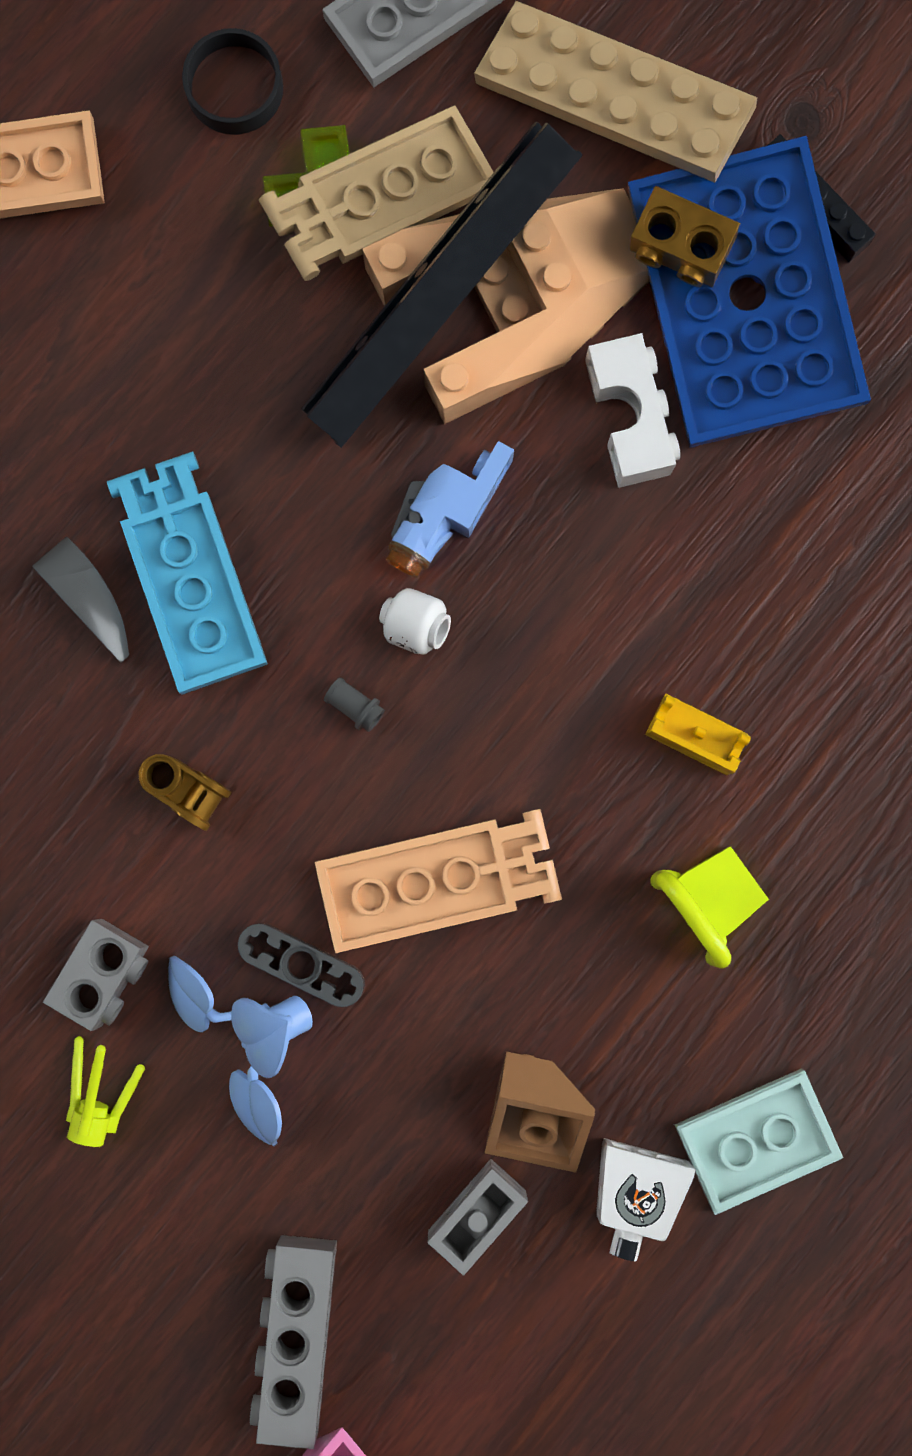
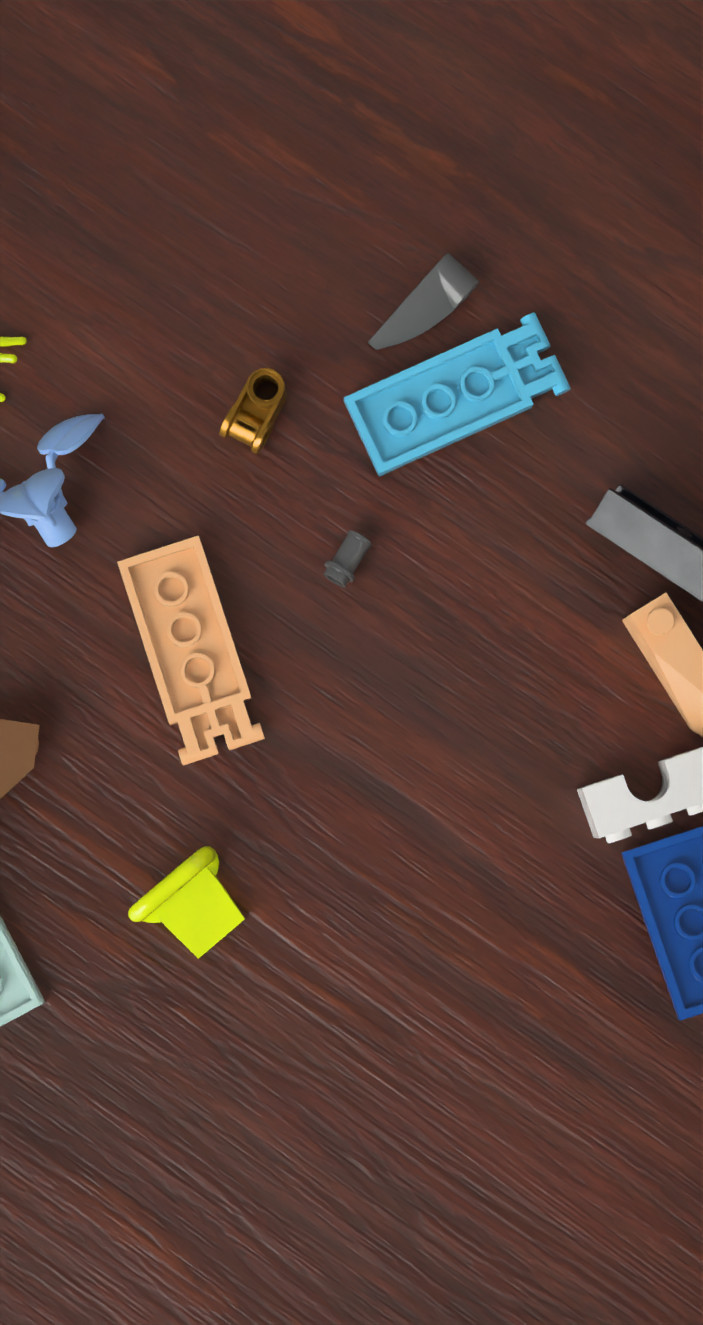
camera: 80 degrees right, 0 degrees up
light grey brick [43,919,149,1031] -> none
dark grey beam [238,923,365,1007] -> none
white head [379,588,451,655] -> none
light blue plate [386,441,514,578] -> none
yellow hinge [645,694,751,775] -> none

